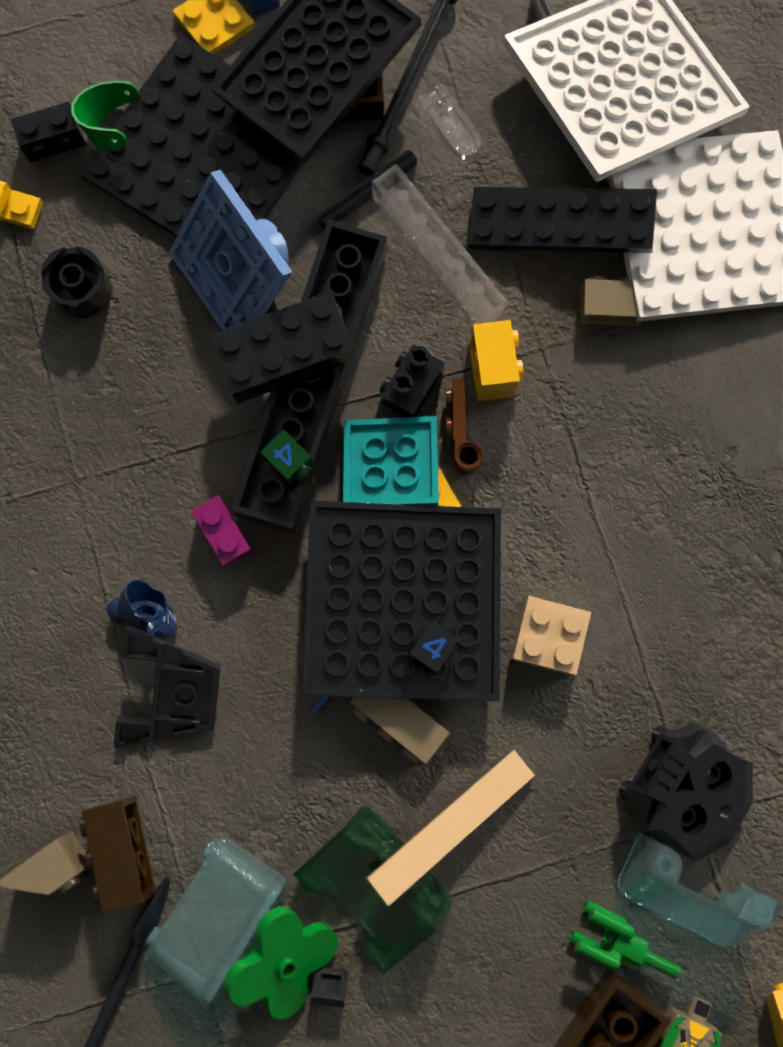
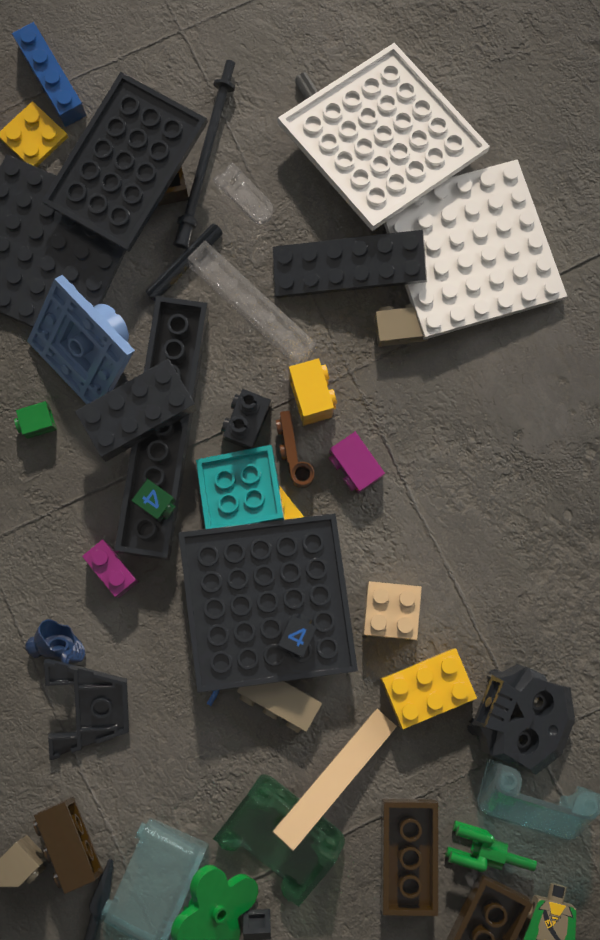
camera: 10 degrees left, 0 degrees up
none -> green brick [14,401,57,439]
none -> magenta brick [328,431,385,494]
none -> yellow brick [380,648,477,729]
none -> dark brown brick [381,799,438,916]

